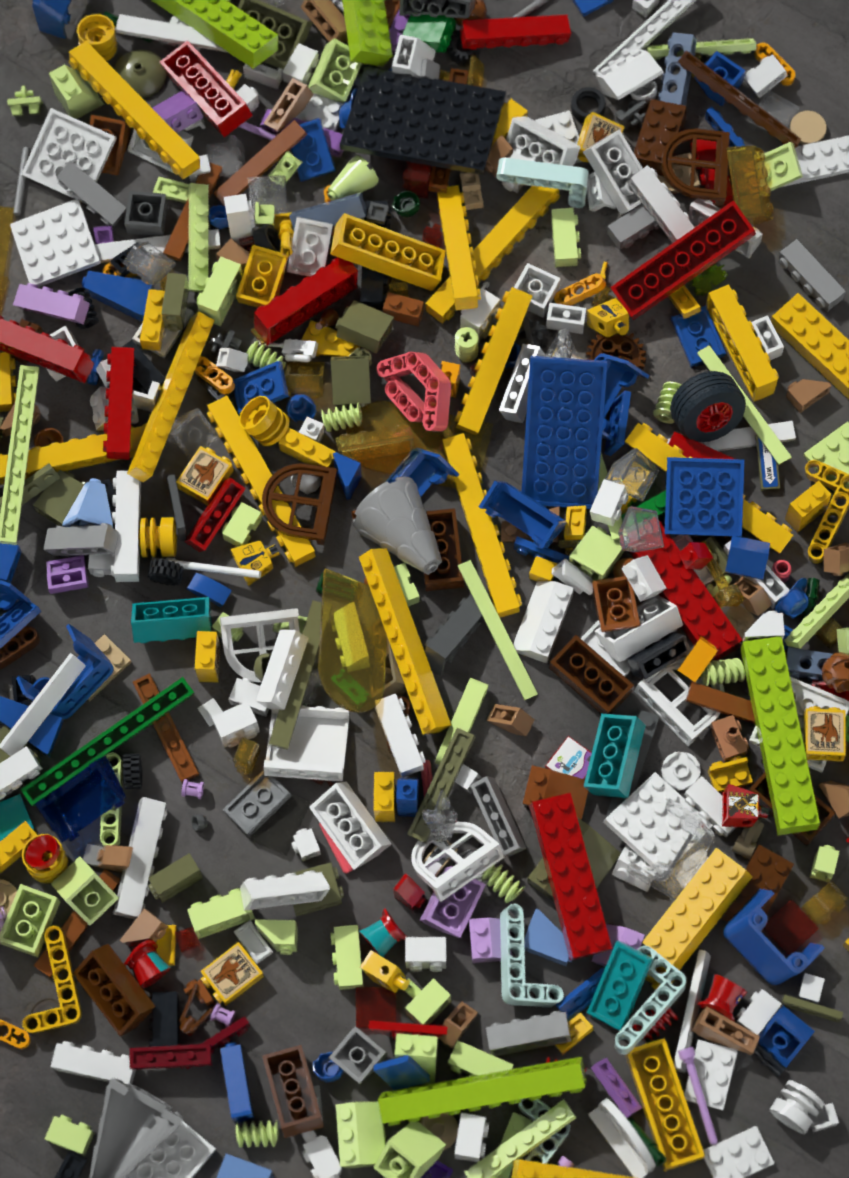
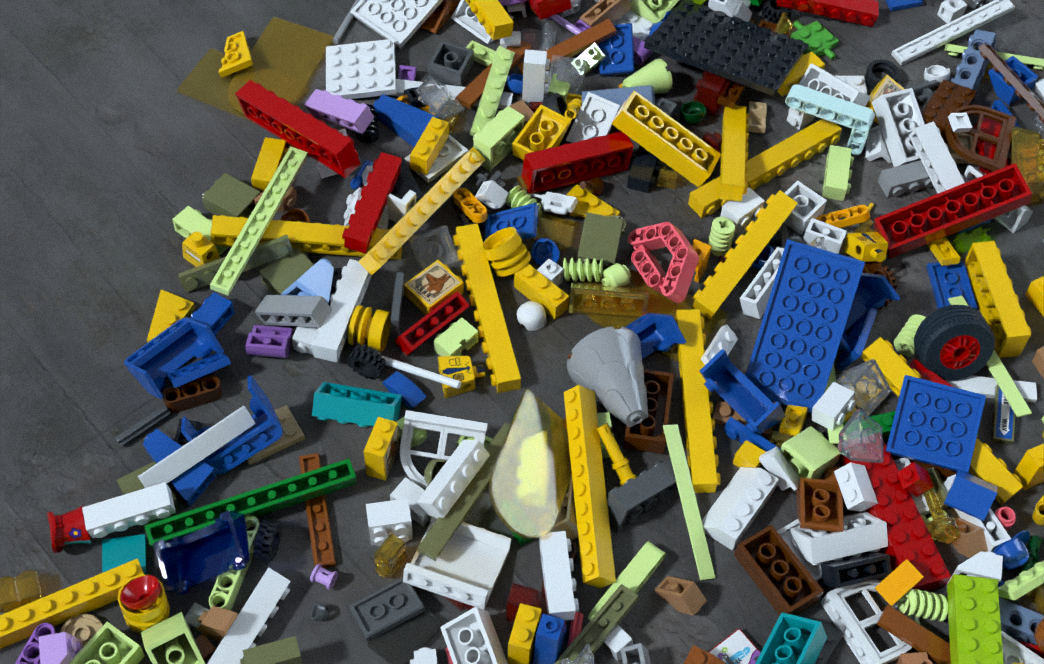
camera: 10 degrees right, 15 degrees down
light grey brick [56,161,127,226] -> none
olive brick [161,273,189,332] -> none
white sticker [197,698,223,727] -> none
reddish brown window [262,464,338,546] -> none
blue slope [333,452,362,500] -> none
olive brick [335,300,394,353] -> none
dark orange brick [383,292,424,327] -> none
medium nougat slope [485,136,513,177] -> none
white slope [595,49,664,100] -> none
white brick [751,315,784,360] -> none
none -> clear red brick [506,583,541,622]
none -> yellow pin [596,423,637,485]
none -> yellowish green head [602,263,631,291]
none -> white plate [701,324,738,365]
none -> bright green plate [790,20,839,60]
none -> white plate [948,113,972,132]

